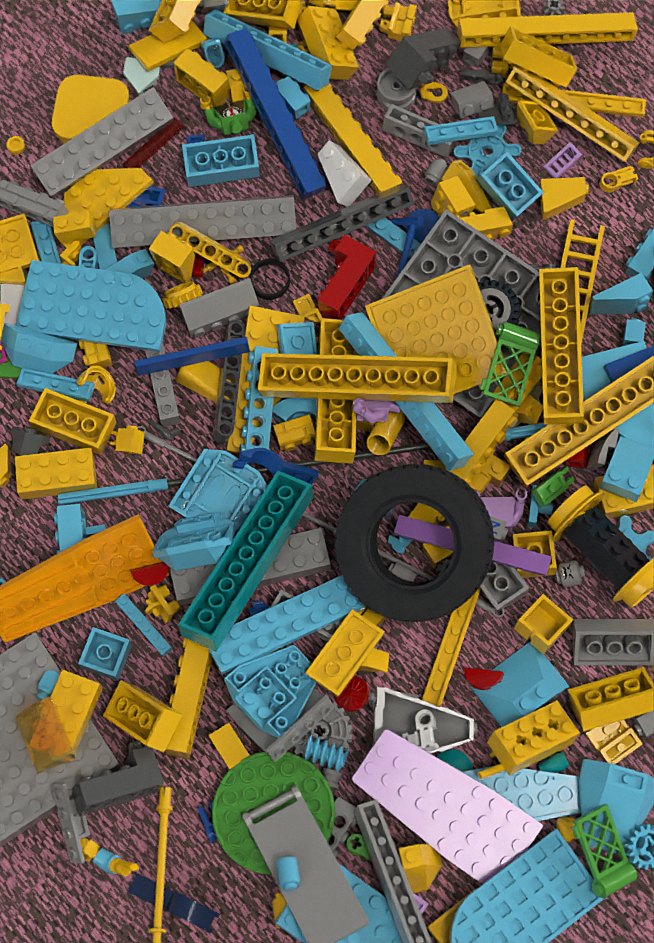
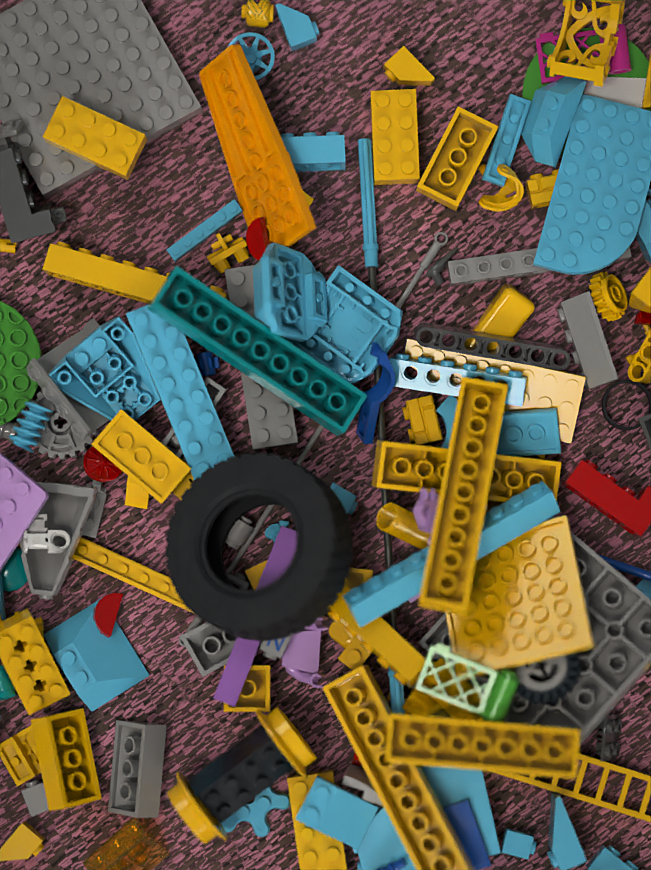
camera: 95 degrees right, 15 degrees up
dark grey brick [11,426,50,455] -> none
clear yellow slope [15,697,76,774] -> none
medium azure arm [36,670,59,702] -> none
medium azure brick [78,627,132,682] -> none
medium azure tile [85,525,106,538] -> none
yellow brick [103,680,182,752] -> none
yellow brick [109,425,145,454] -> none
blue tile [135,337,250,376] -> none
yellow panel [208,723,250,770] -> none
yellow slope [292,294,322,324] -> none
yellow piece [514,594,573,655] -> none
medium azure tile [527,485,553,528] -> none
bright green hinge [532,466,575,508] -> none
light grey head [556,560,586,587] -> none

